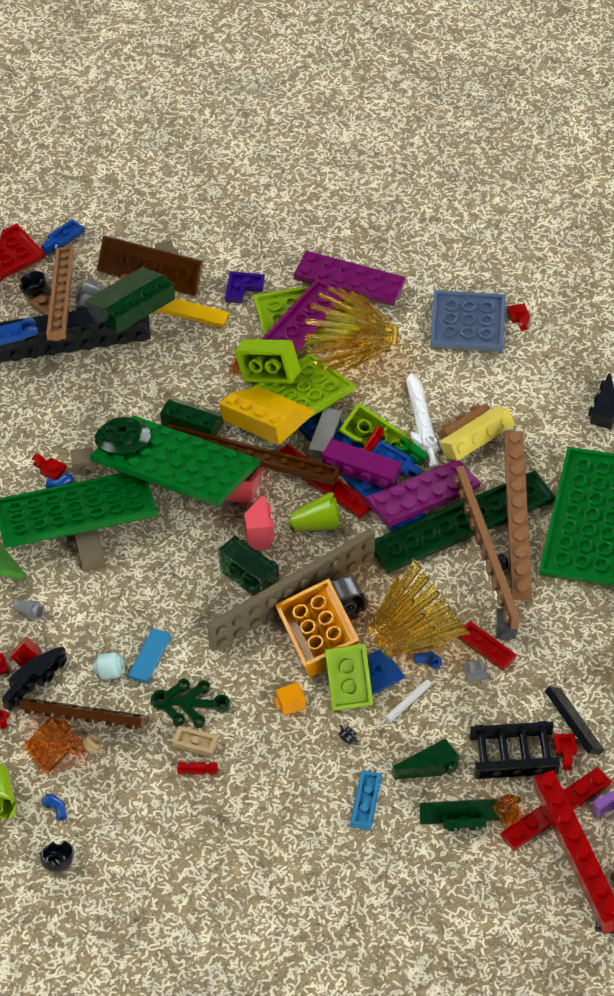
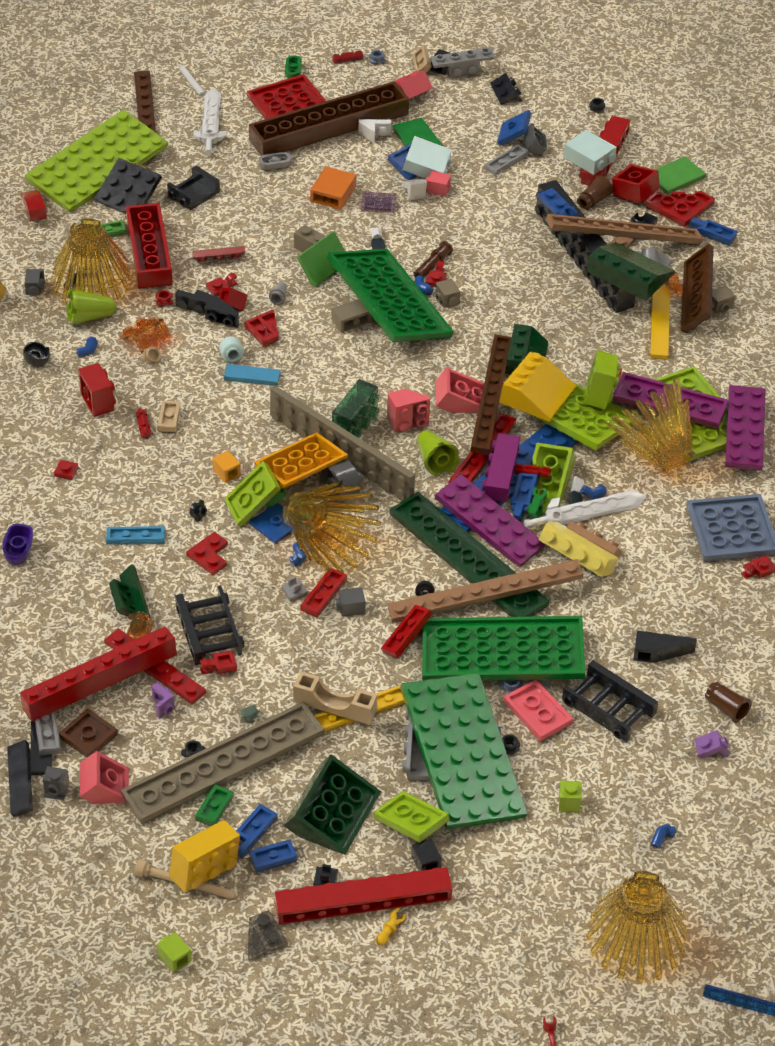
camera: 75 degrees right, 5 degrees down
reddish brown plate [19,698,149,729] -> none
green plate [90,415,260,507] -> none
dark green piece [94,417,151,455] -> none
dark green plant [150,679,230,728] -> none
dark purple plate [225,271,265,303] -> none
light grey tile [308,408,342,456] -> none
white bar [384,679,432,723] -> none
dark green slope [392,738,459,779] -> none
medium nougat plate [453,466,520,630] -> none
black tile [545,686,605,755] -> none
none -> dark purple piece [3,524,33,565]
none -> red plate [54,460,79,480]
none -> red brick [78,362,116,417]
none -> red plate [186,531,228,575]
none -> red wing [244,309,279,347]
none -> red plate [381,604,433,658]
none -> reddish brown pin [413,241,453,278]
none -> piece [569,476,584,505]
none -> blue arm [580,484,607,500]

